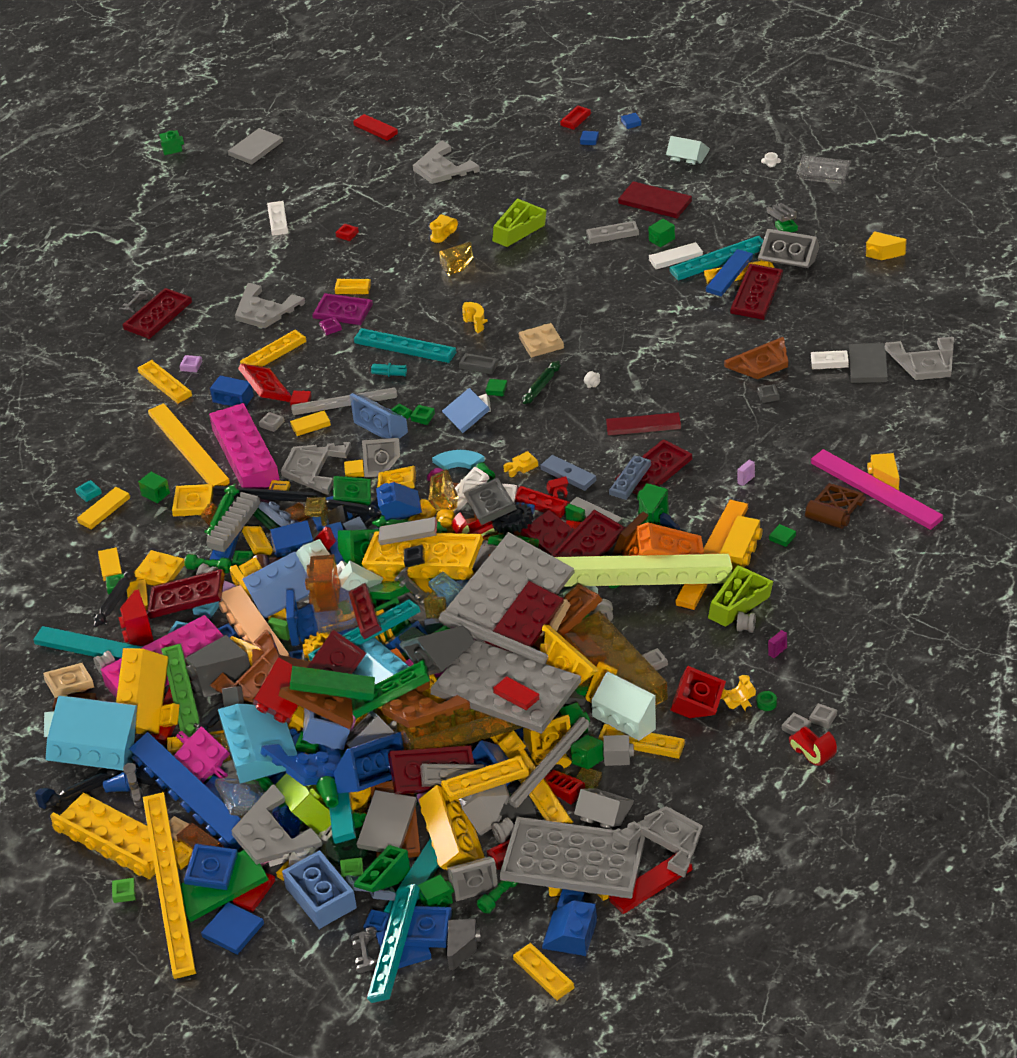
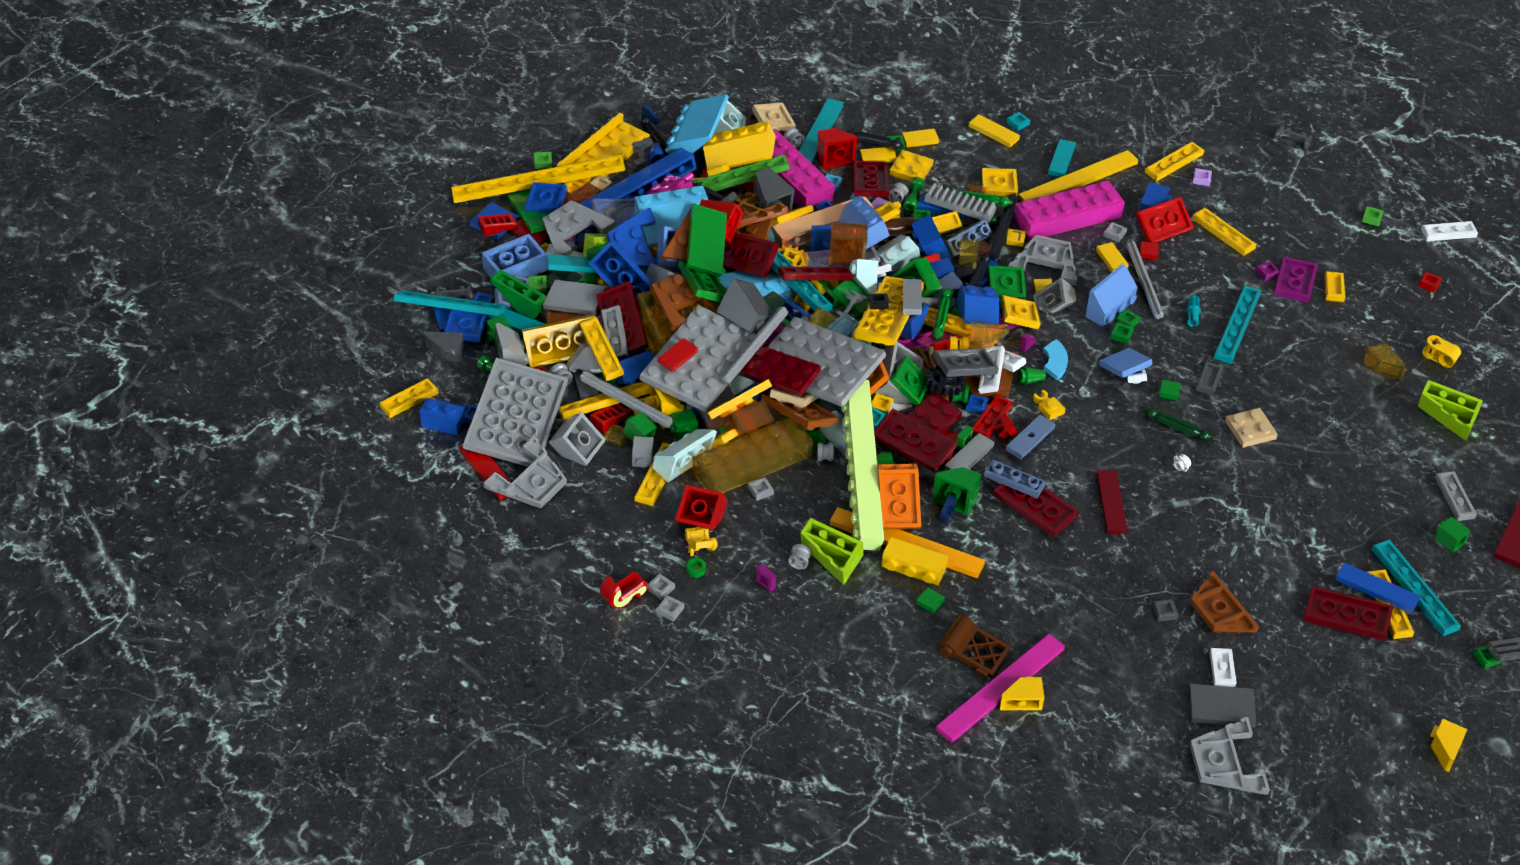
camera: 85 degrees right, 5 degrees up
dark red tile [122,288,192,339] -> none
green brick [138,472,170,504] -> none
light grey wing [235,283,305,328] -> none
yellow piece [462,302,488,333] -> none
reddish brown tile [612,511,649,556] -> none
white tile [649,242,703,269] -> none
lavender tile [737,460,755,486] -> none
light grey slope [758,229,819,268] -> none
none -> red slope [478,214,518,237]
none -> teal tile [1048,139,1076,177]
none -> bright green plate [1362,206,1384,226]

